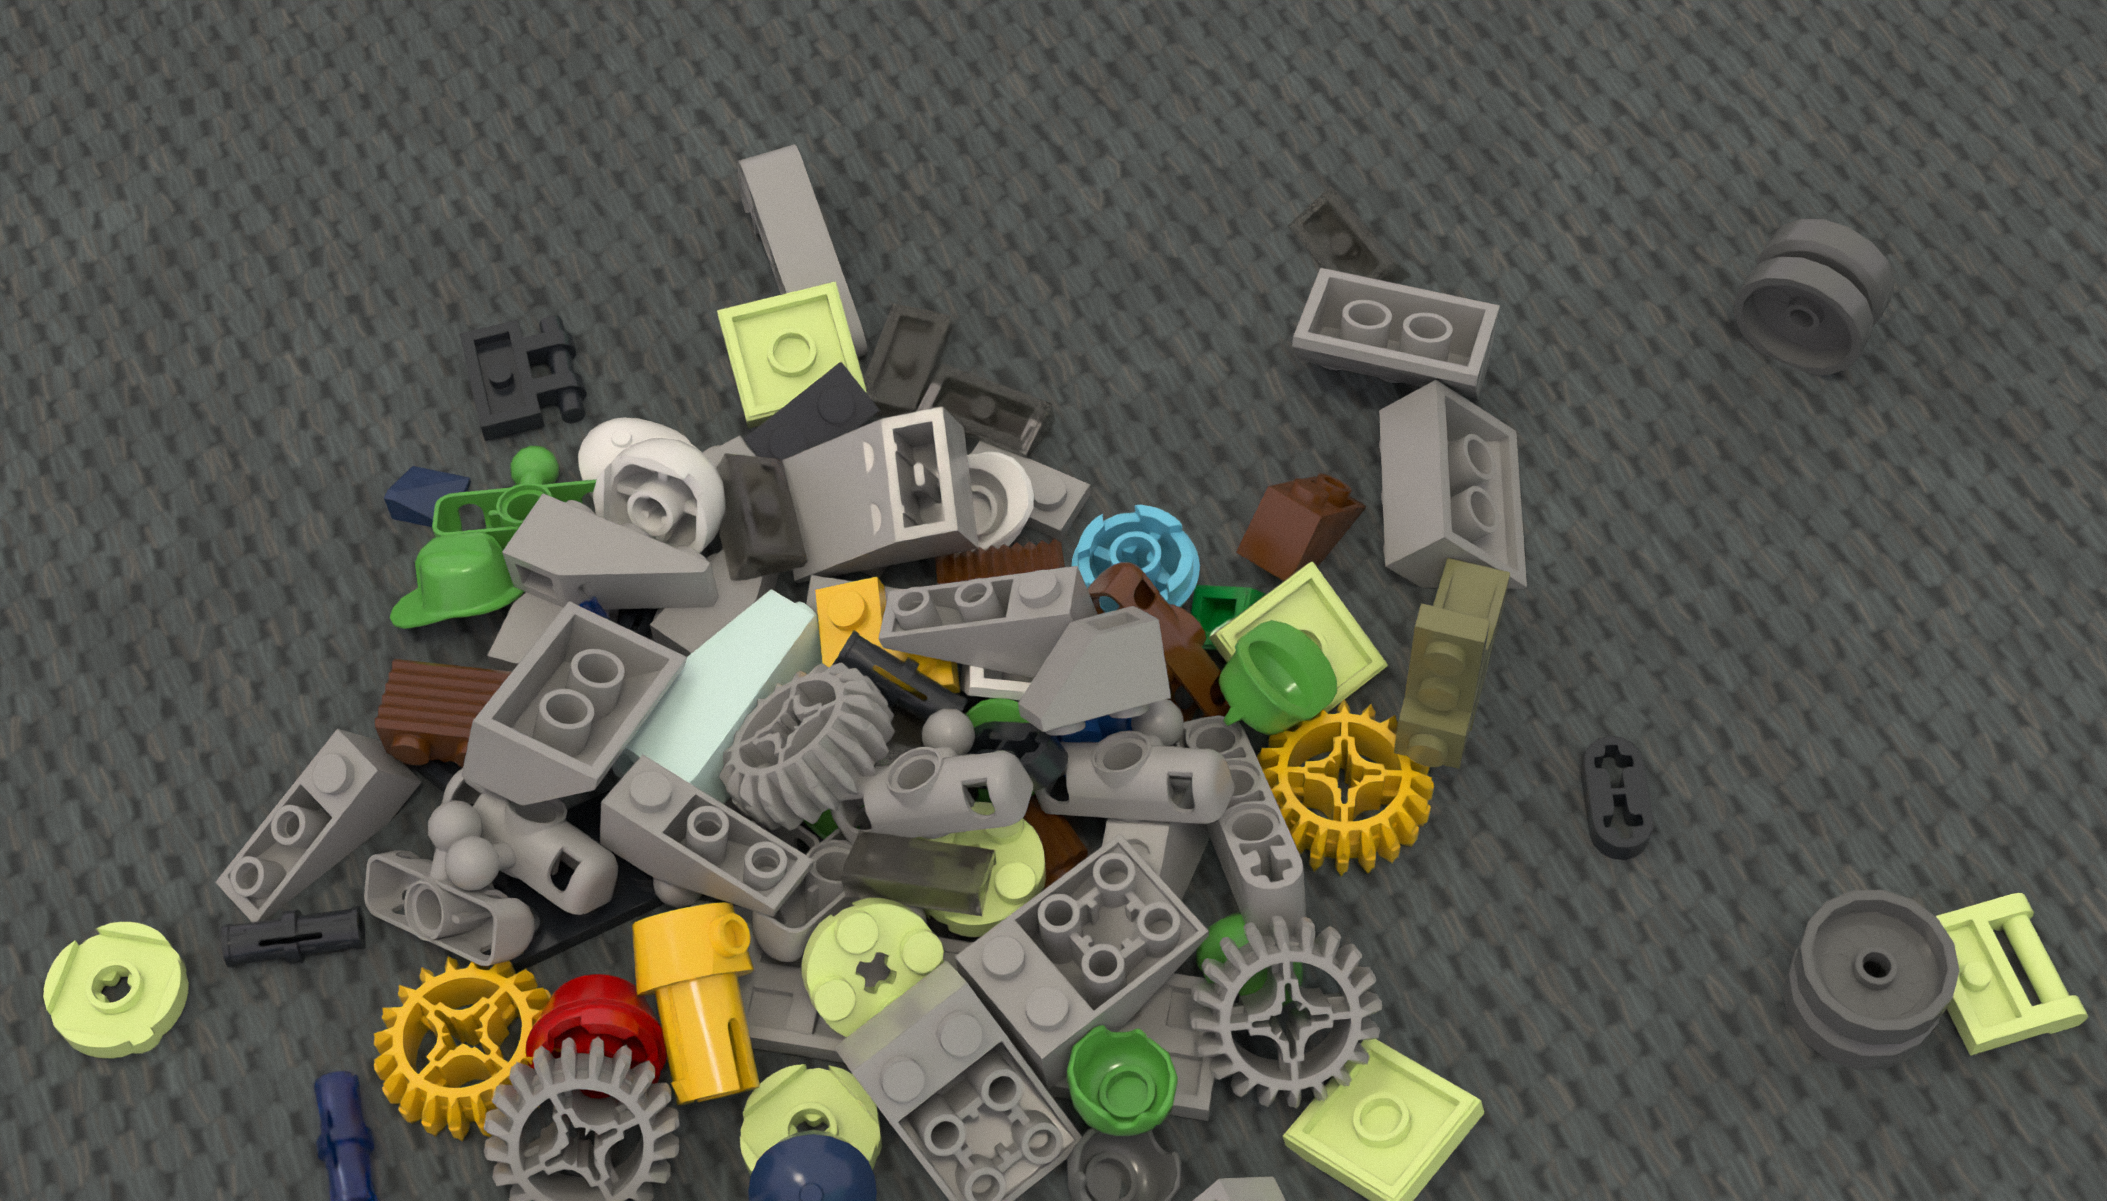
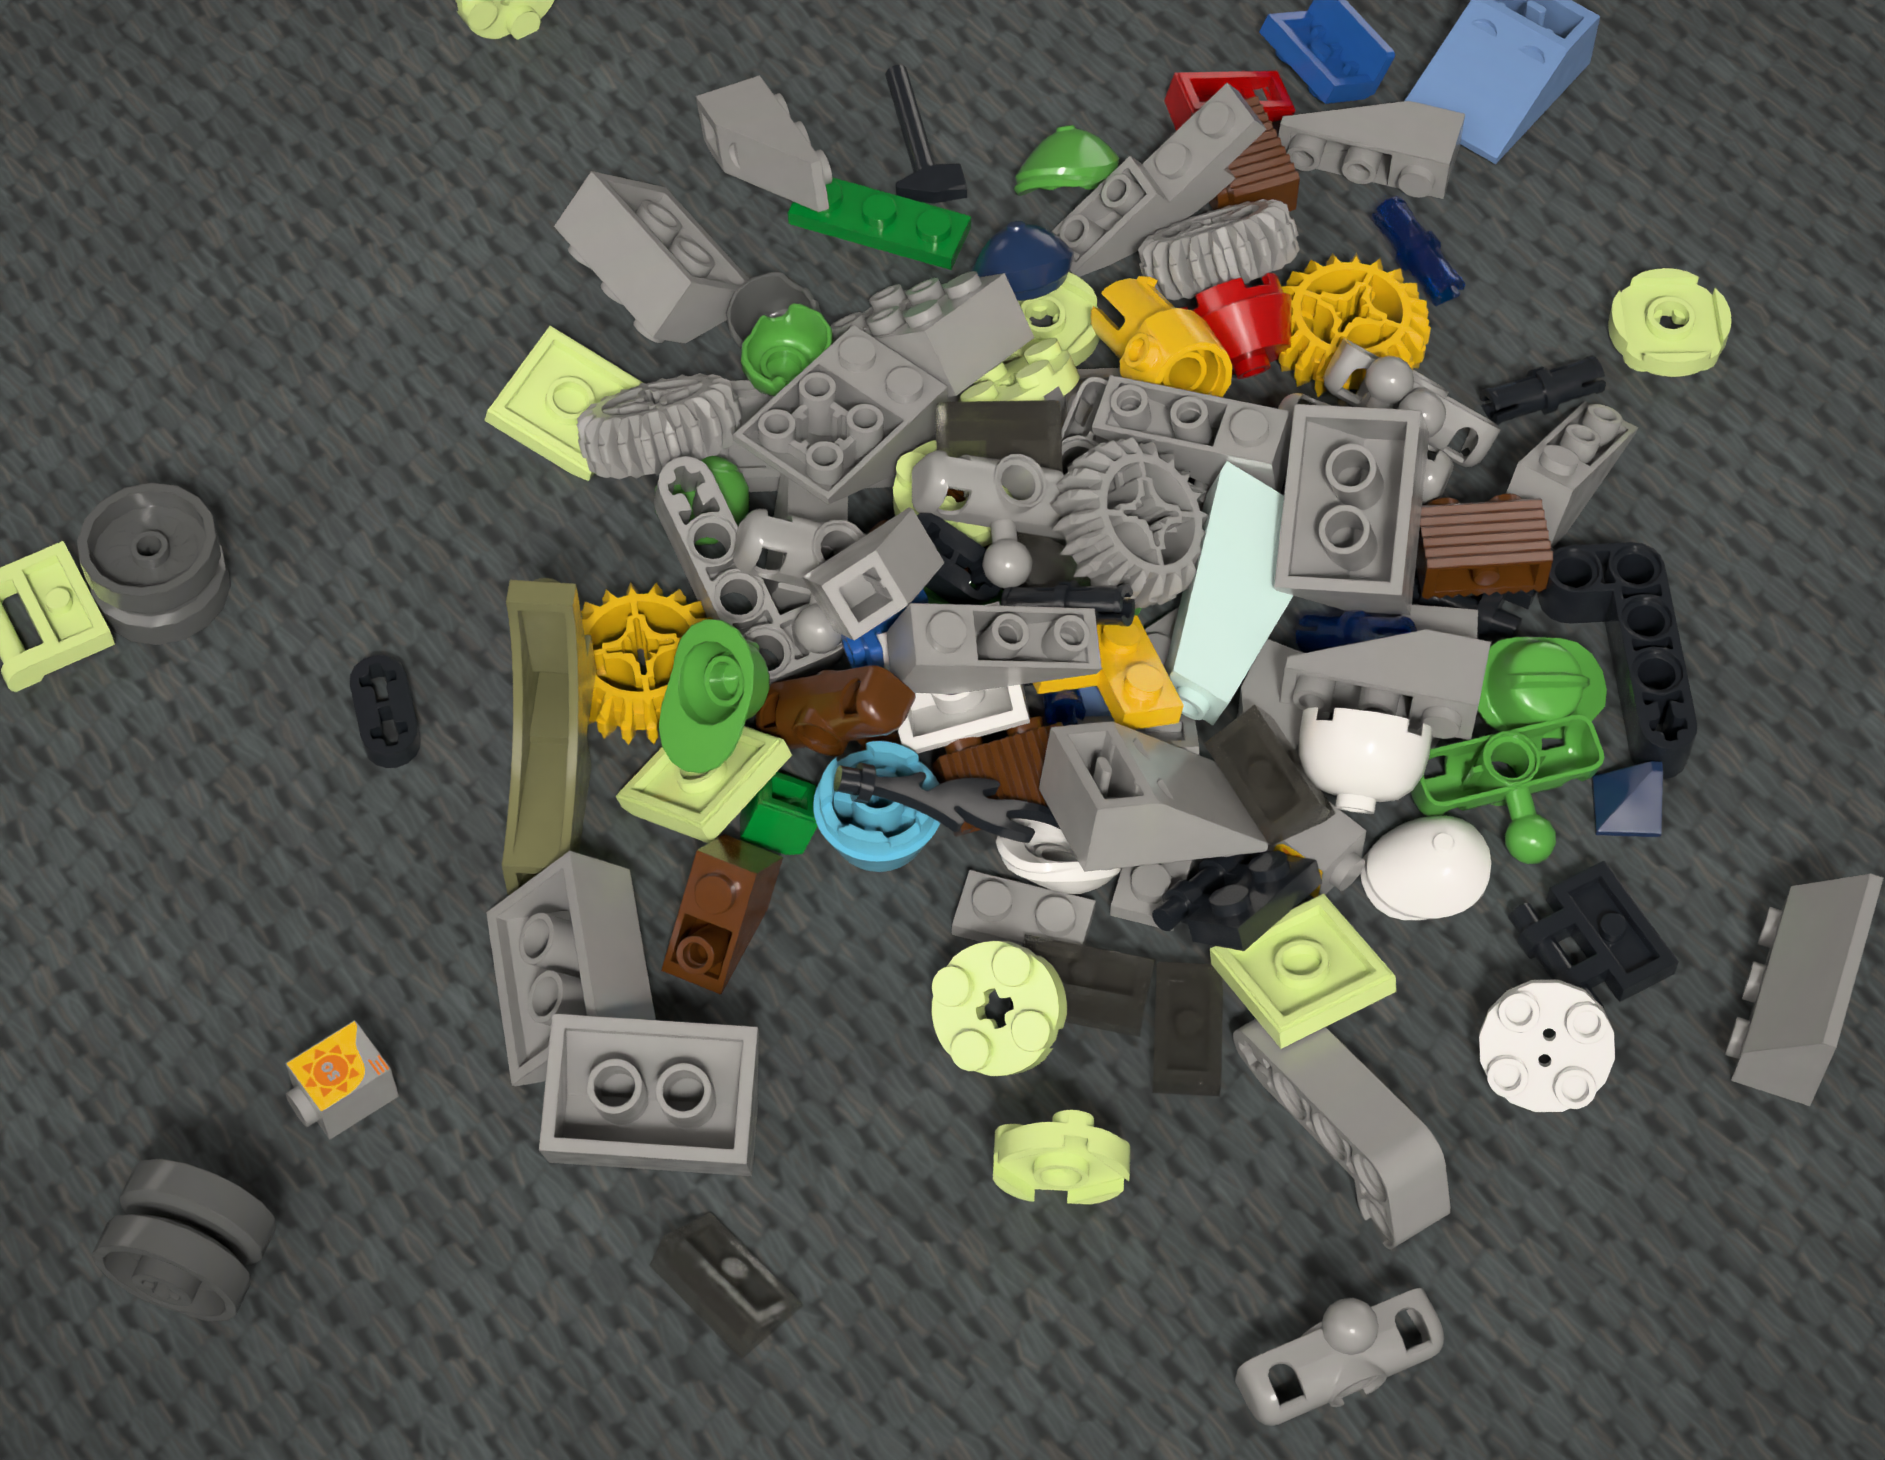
camera: 165 degrees right, 0 degrees up
none -> brick [285,1020,399,1140]
none -> black piece [834,762,1060,843]
none -> yellowish green plate [932,941,1067,1076]
none -> yellowish green plate [993,1110,1130,1204]
none -> light grey piece [1235,1288,1444,1426]
none -> white plate [1479,980,1615,1112]
none -> black beam [1539,542,1697,780]
none -> light grey slope [1725,874,1883,1106]

